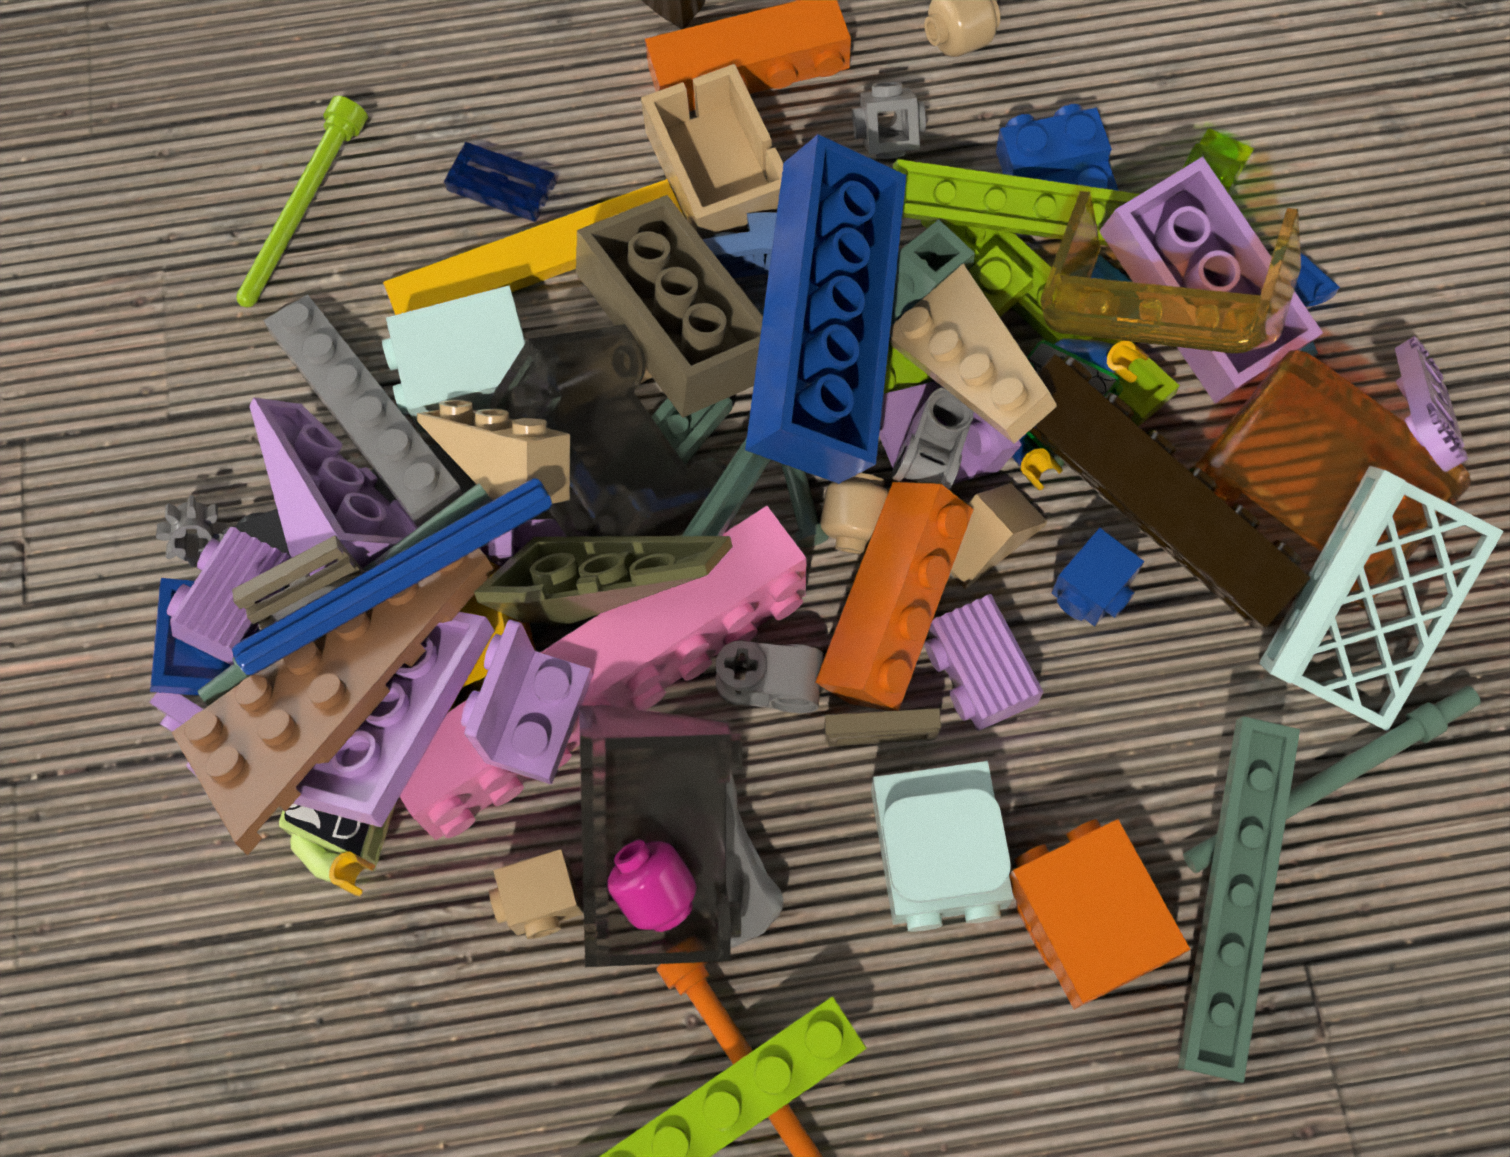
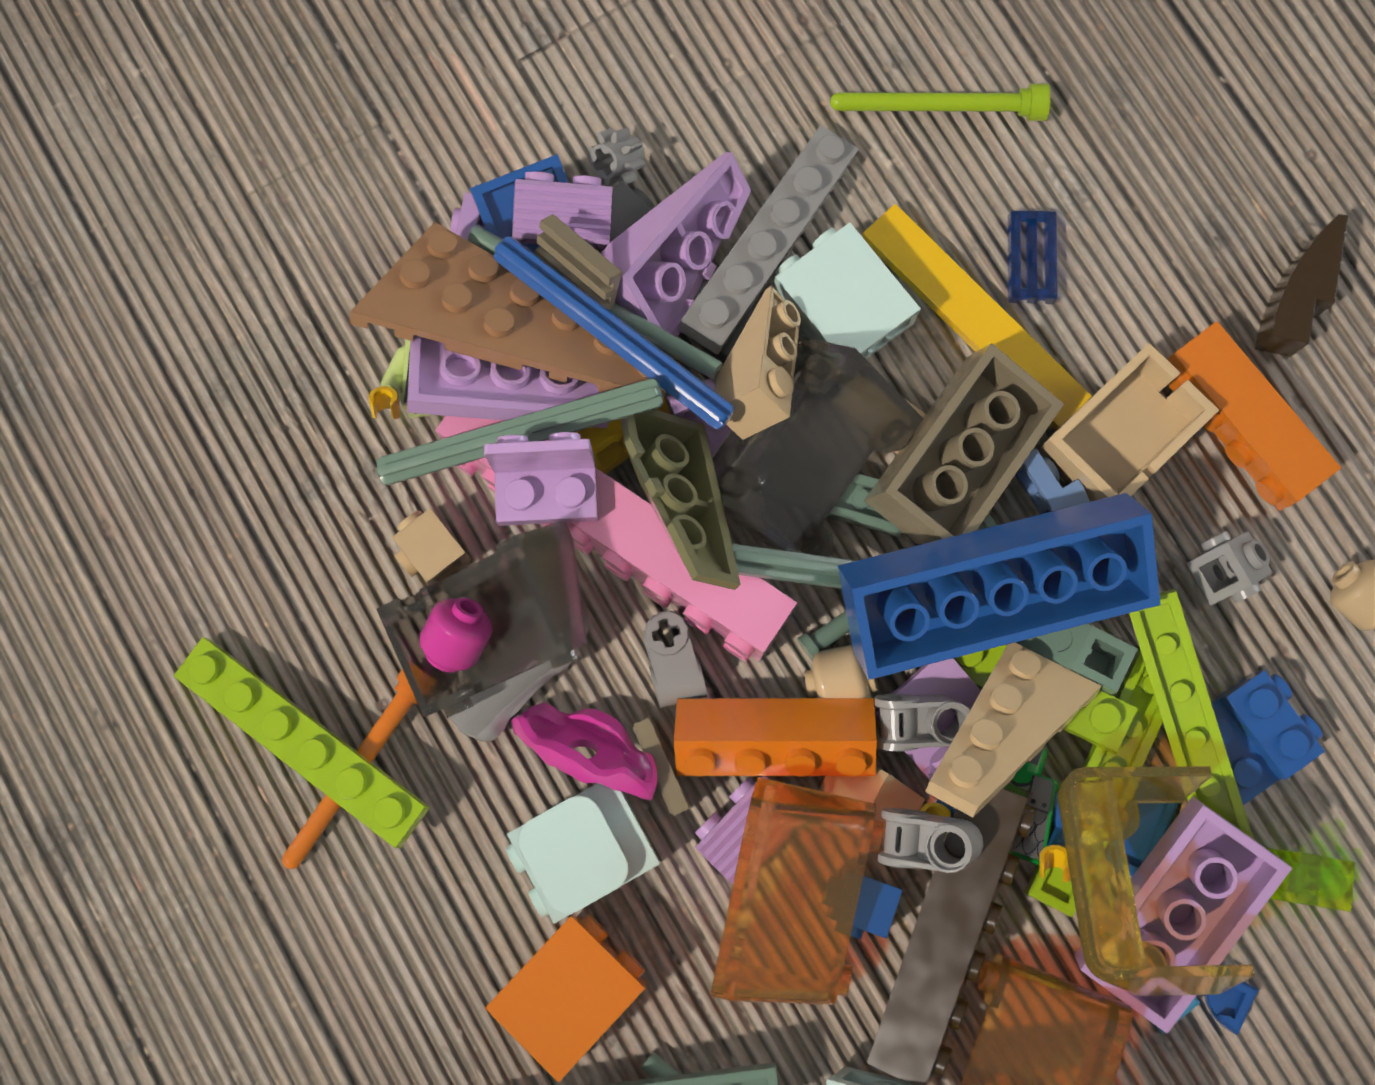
camera: 65 degrees right, 10 degrees up
none -> sand green axle [376,378,663,485]
none -> dark pink piece [512,702,657,800]
none -> clear orange windscreen [710,777,884,1005]
none -> light grey piece [877,808,984,873]

